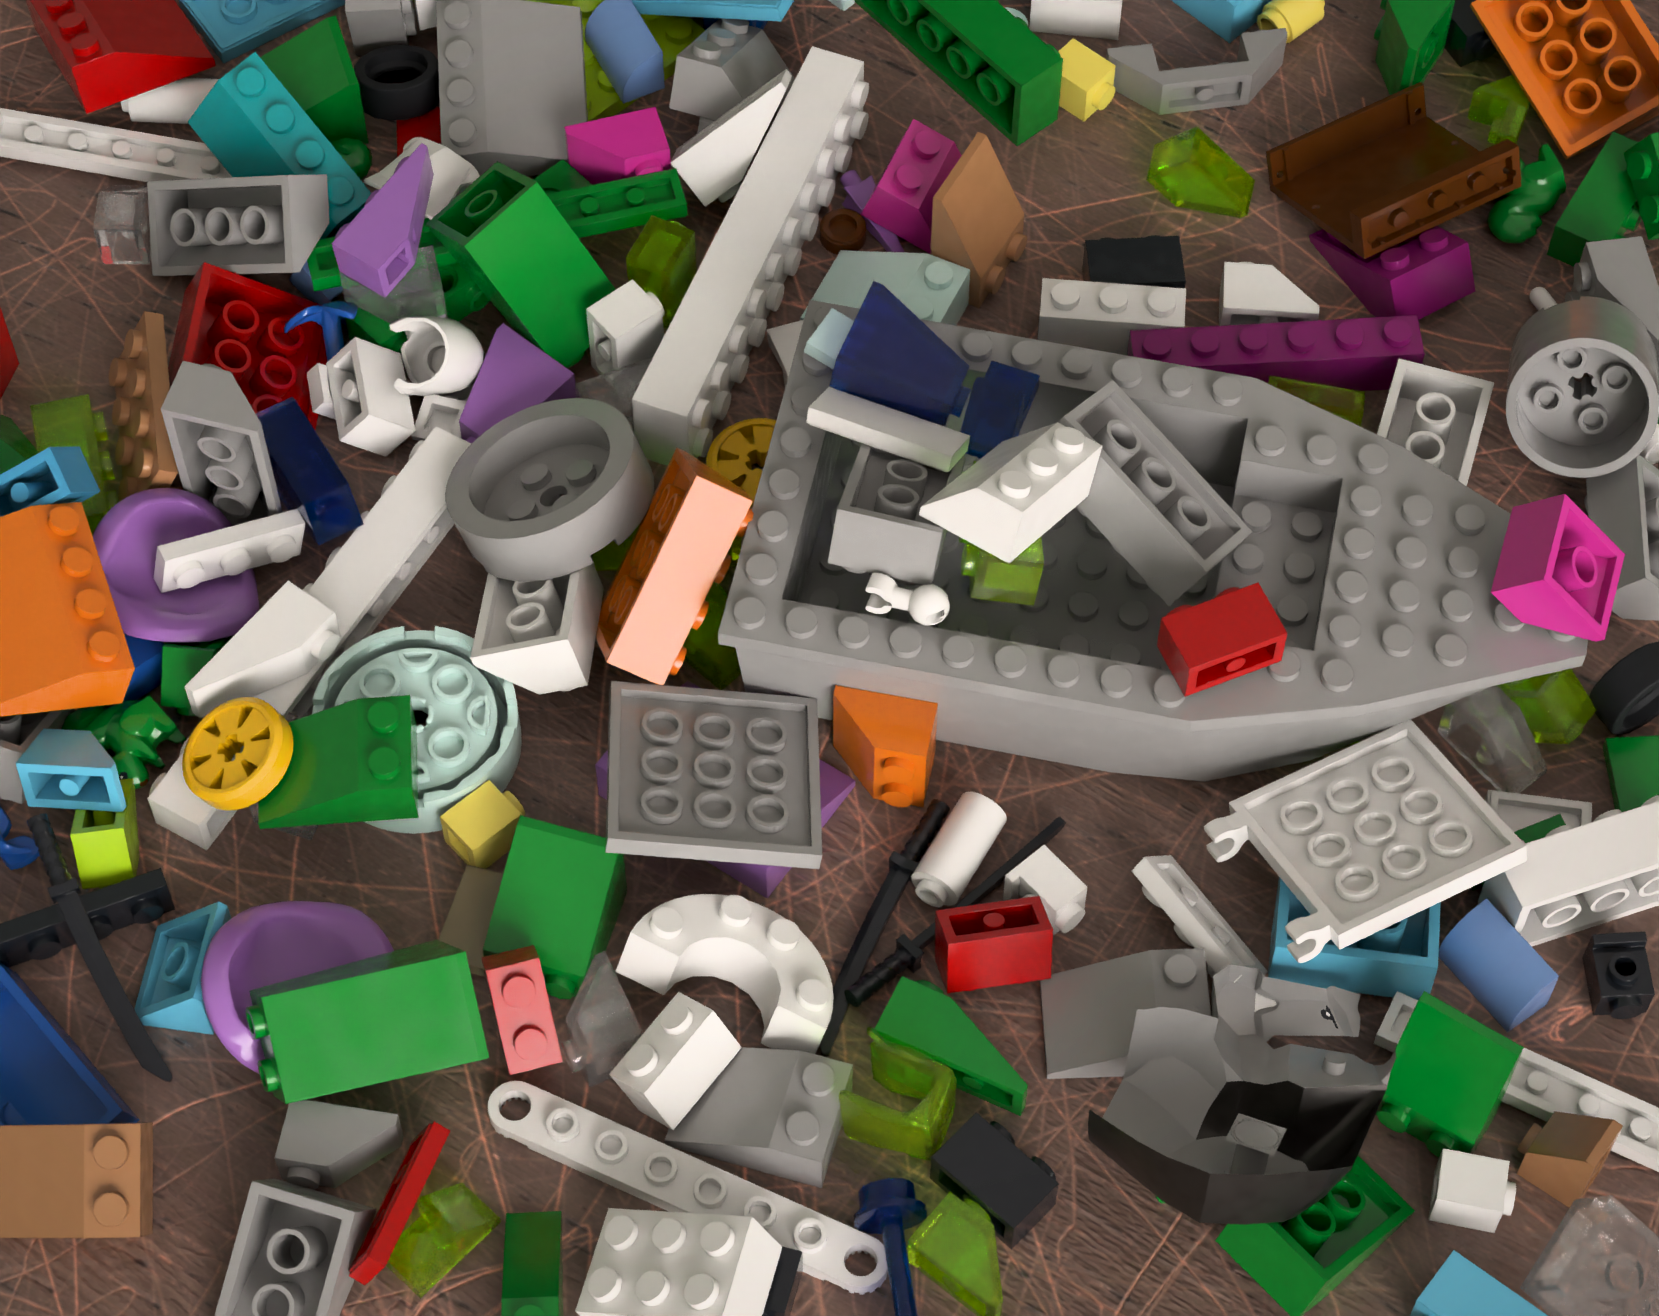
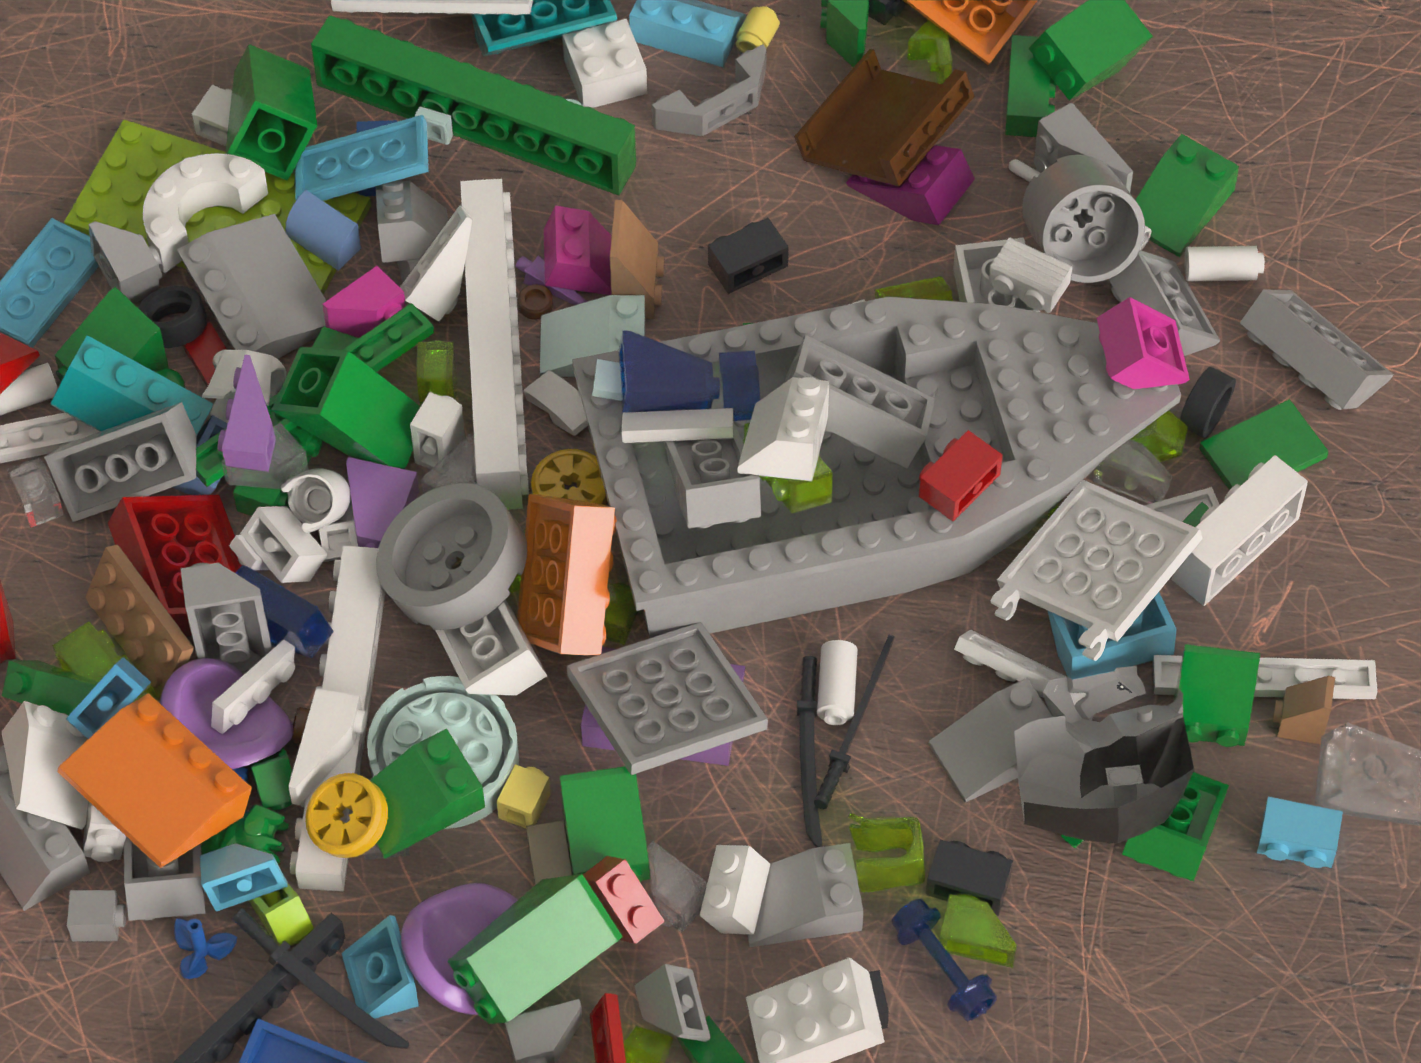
camera: 25 degrees left, 0 degrees up
blue plant [284,301,358,362] -> none
white plate [488,1081,889,1295] -> none
white brick [616,894,834,1054] -> none
orange slope [833,685,938,808] -> none
white arm [865,573,950,626] -> none
green slope [874,976,1028,1116] -> none
red brick [935,896,1053,994] -> none
white brick [1003,845,1087,936] -> none
white brick [1038,278,1186,355] -> none
light yellow brick [1058,38,1116,122] -> none
magenta brick [1127,315,1425,395] -> none
clear neon green slope [1146,126,1255,218] -> none
white slope [1219,262,1319,326] -> none
white brick [1428,1148,1516,1233] -> none
medium blue brick [1439,898,1559,1033] -> none
green animal [1487,143,1566,244] -> none
black brick [1582,932,1655,1019] -> none
none -> light grey slope [634,964,711,1042]
none -> white brick [989,237,1072,313]

